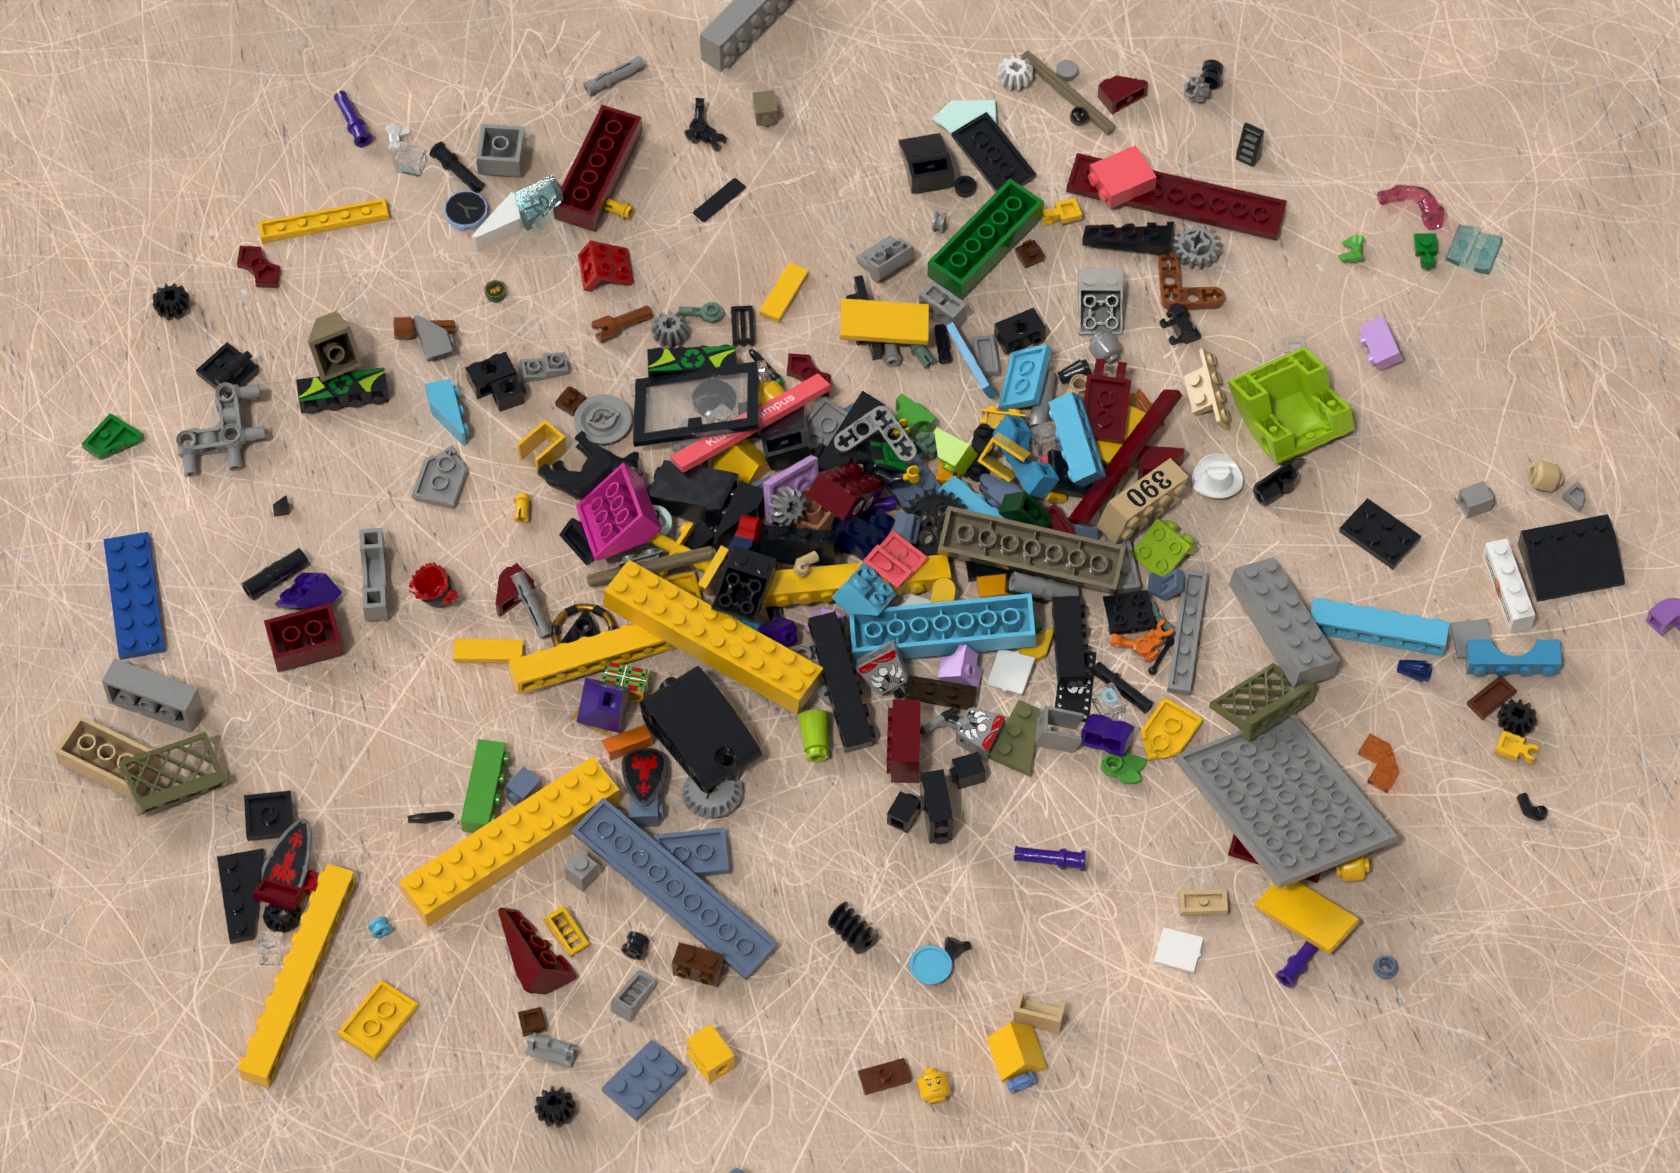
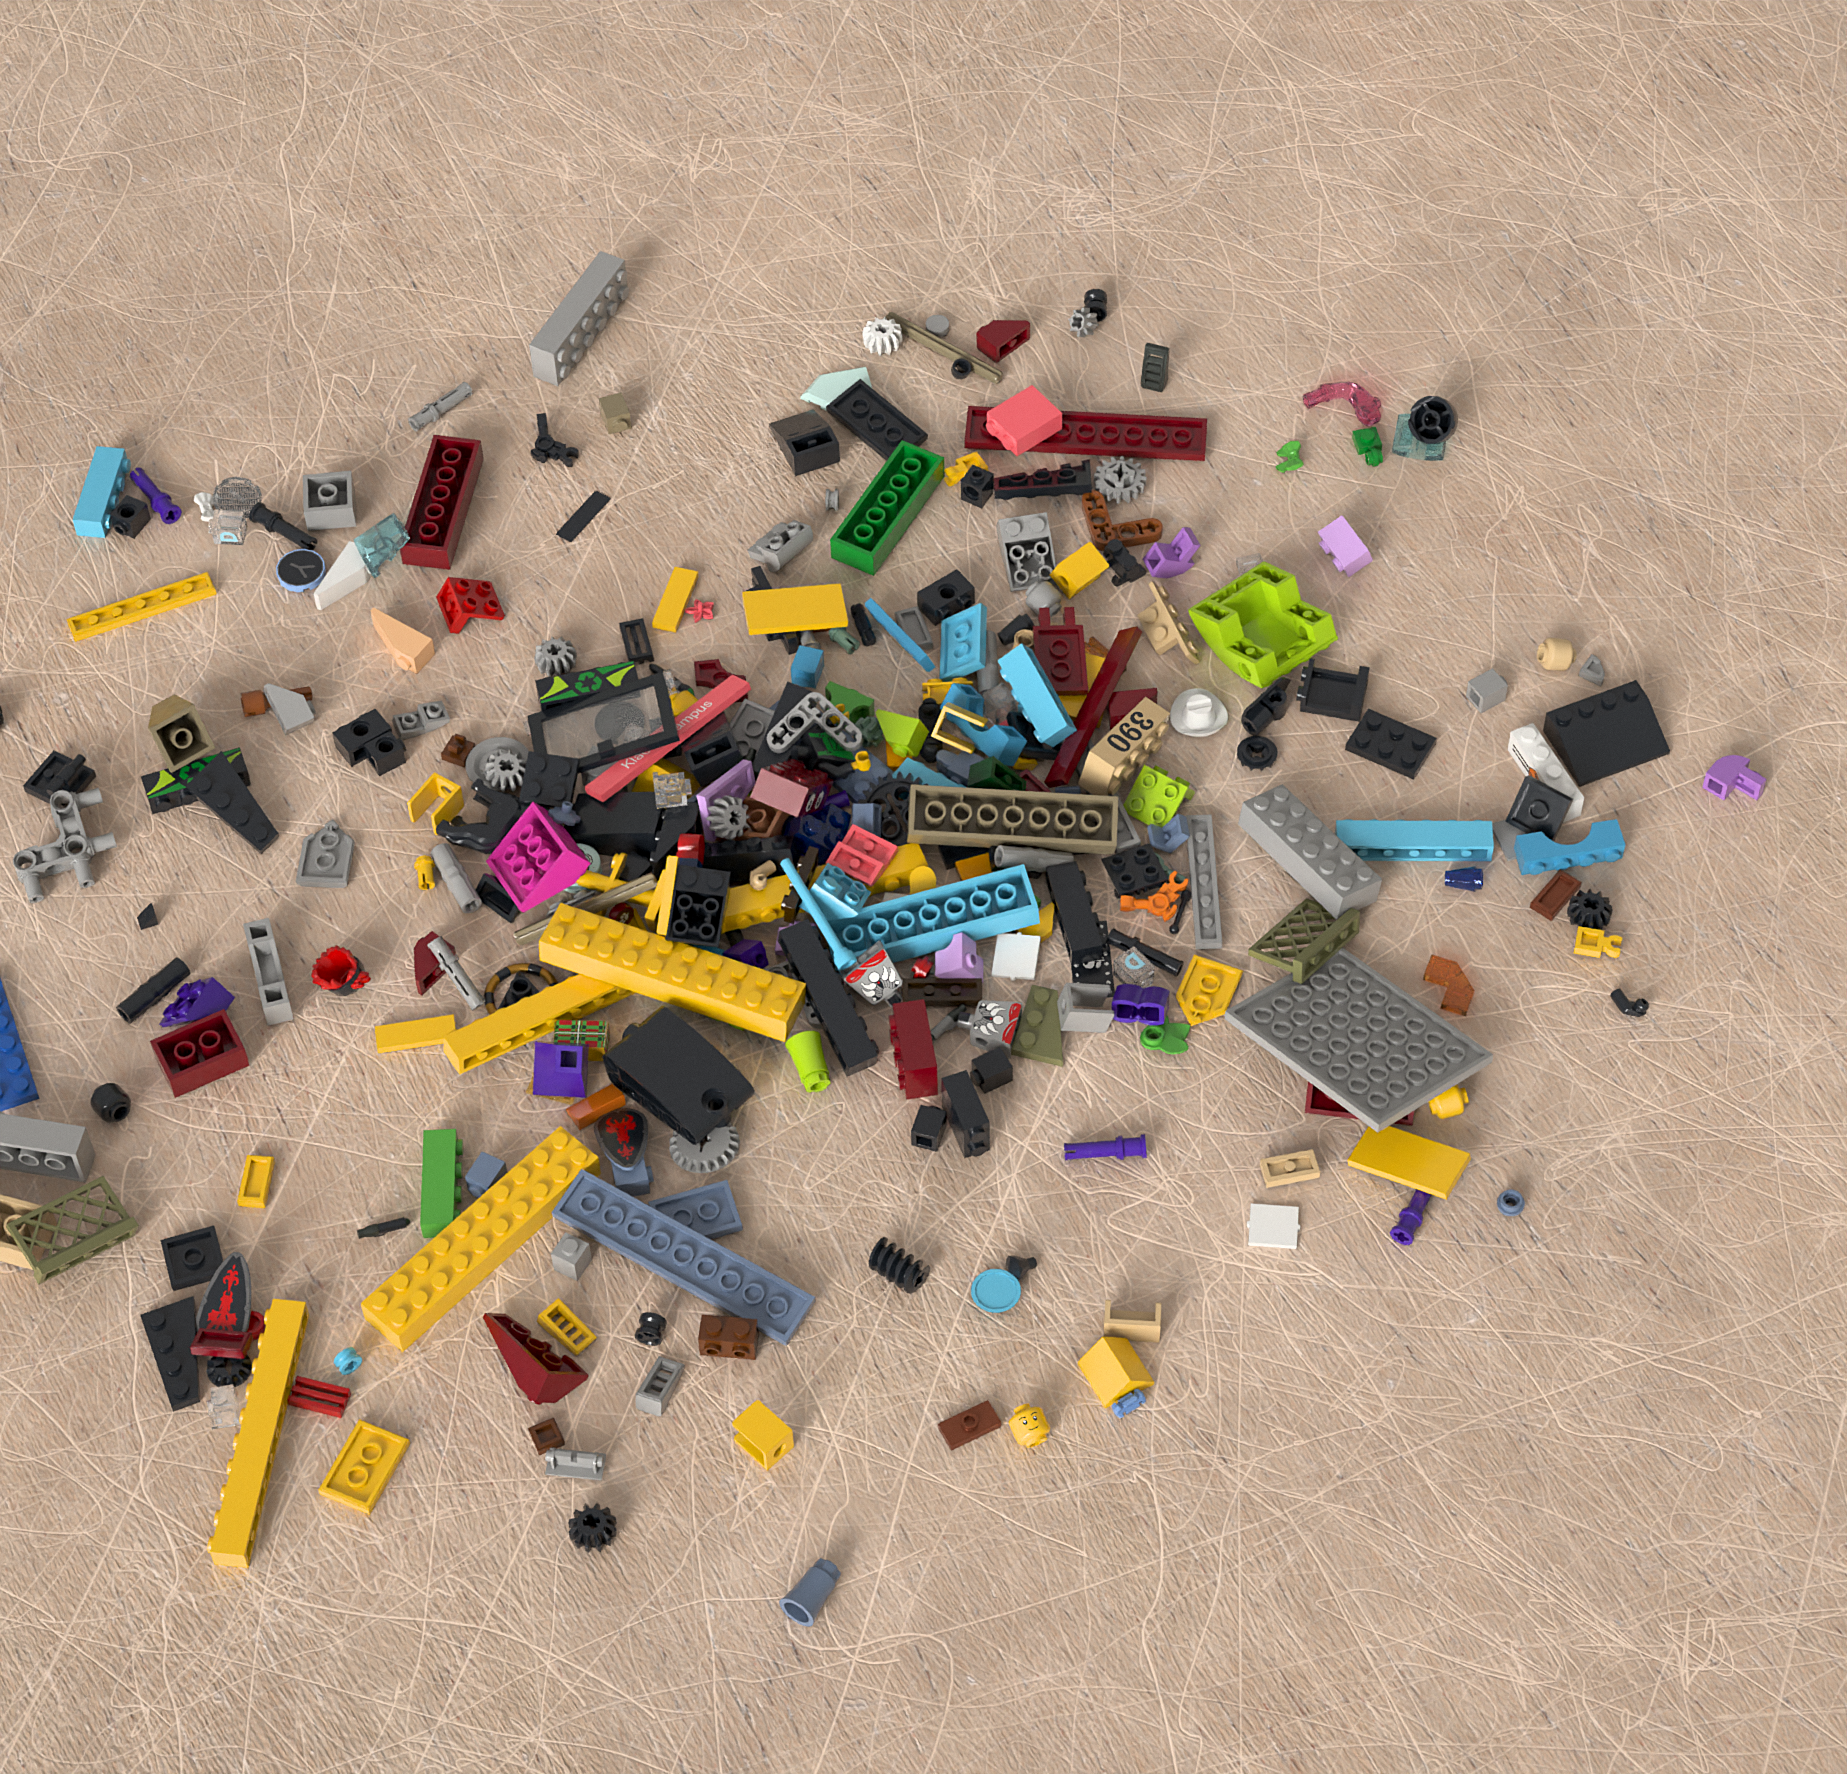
camera: 10 degrees left, 5 degrees down
dark red tile [237,246,281,288] -> none
medium azure slope [425,379,469,446] -> none
tile [484,280,507,302] -> none
dark orange piece [591,305,652,342] -> none
sand blue plate [602,1039,687,1122] -> none
yellow pin [604,198,634,219] -> none
sand green plate [679,302,723,323] -> none
light grey brick [919,281,967,328] -> none
black tile [955,176,976,198] -> none
reddish brown tile [1015,239,1045,269] -> none
none -> medium azure brick [73,446,131,538]
none -> black head [91,1083,131,1123]
none -> black brick [110,495,151,539]
none -> black wing [186,751,279,854]
none -> clear tile [213,477,262,520]
none -> yellow tile [237,1155,275,1208]
none -> red tile [287,1376,351,1418]
none -> light nougat slope [370,607,435,674]
none -> light grey axle [430,843,482,913]
none -> light grey gear [485,749,527,792]
none -> black plate [519,751,580,808]
none -> sand blue plant [548,801,581,826]
none -> tile [608,902,634,925]
none -> clear brick [652,772,692,809]
none -> yellow tile [656,856,680,937]
none -> coral plant [685,599,714,623]
none -> medium azure piece [780,858,857,971]
none -> dark brown plate [781,846,819,924]
none -> dark azure brick [791,645,824,689]
none -> red plate [911,956,934,979]
none -> black brick [961,465,994,509]
none -> yellow piece [1049,542,1109,599]
none -> medium lavender brick [1142,527,1201,578]
none -> black gear [1237,736,1278,771]
none -> black panel [1296,658,1370,722]
none -> black cylinder [1408,396,1458,444]
none -> black plate [1505,775,1573,842]

